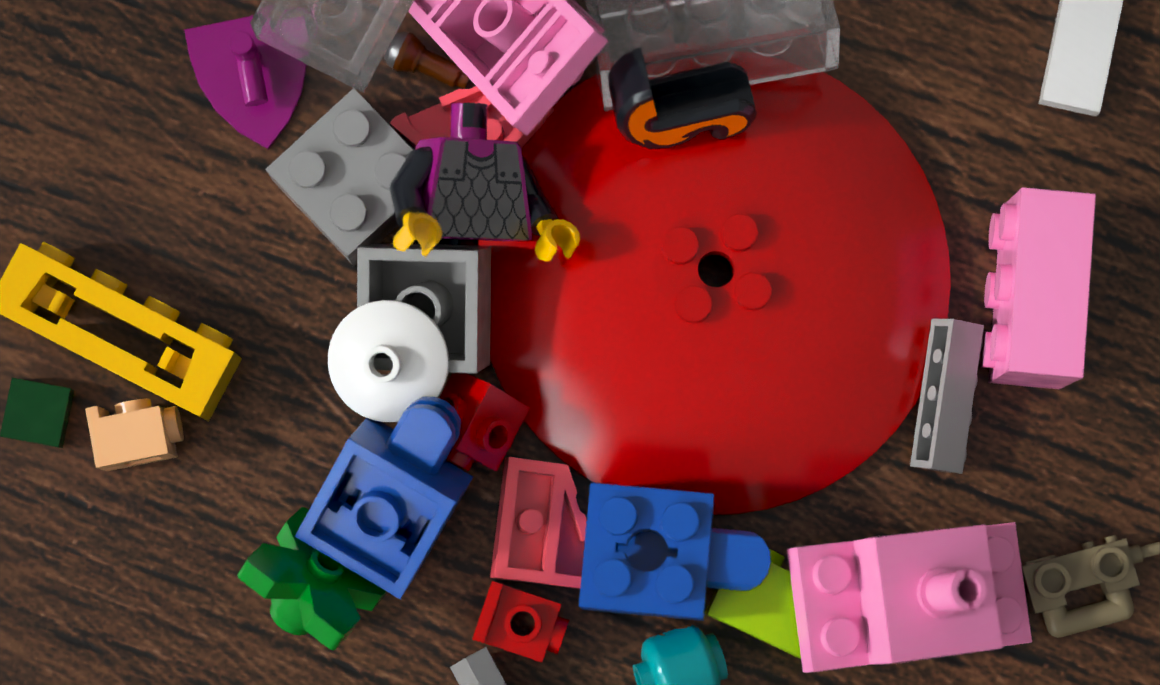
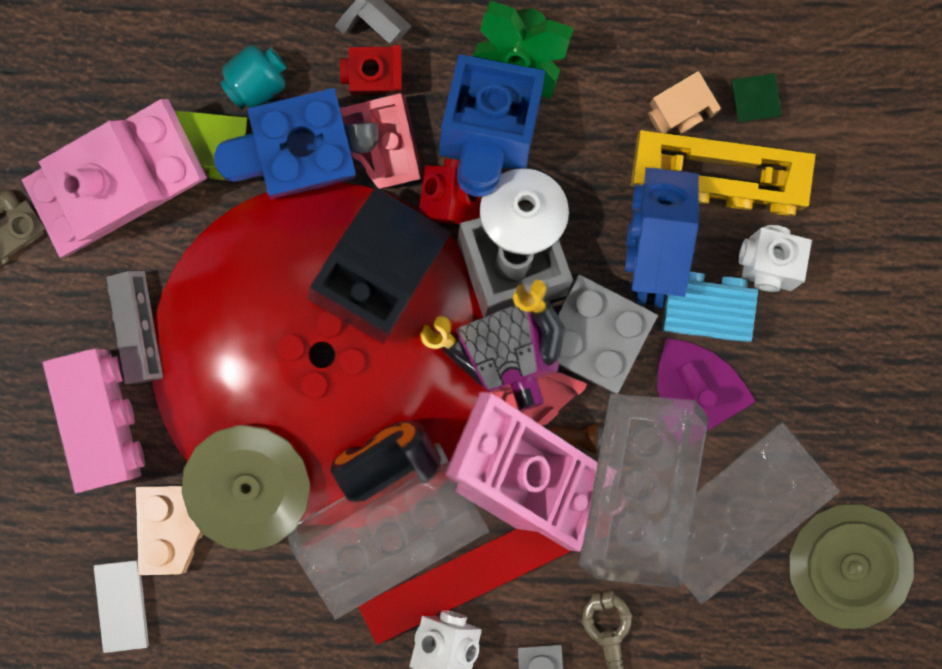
camera: 160 degrees right, 5 degrees up
none -> light nougat wing [136,485,203,575]
none -> olive piece [181,425,310,551]
none -> black slope [307,187,451,345]
none -> dark grey hinge [344,122,379,154]
none -> blue brick [625,167,699,308]
none -> medium azure brick [661,272,758,342]
none -> white brick [739,225,812,292]

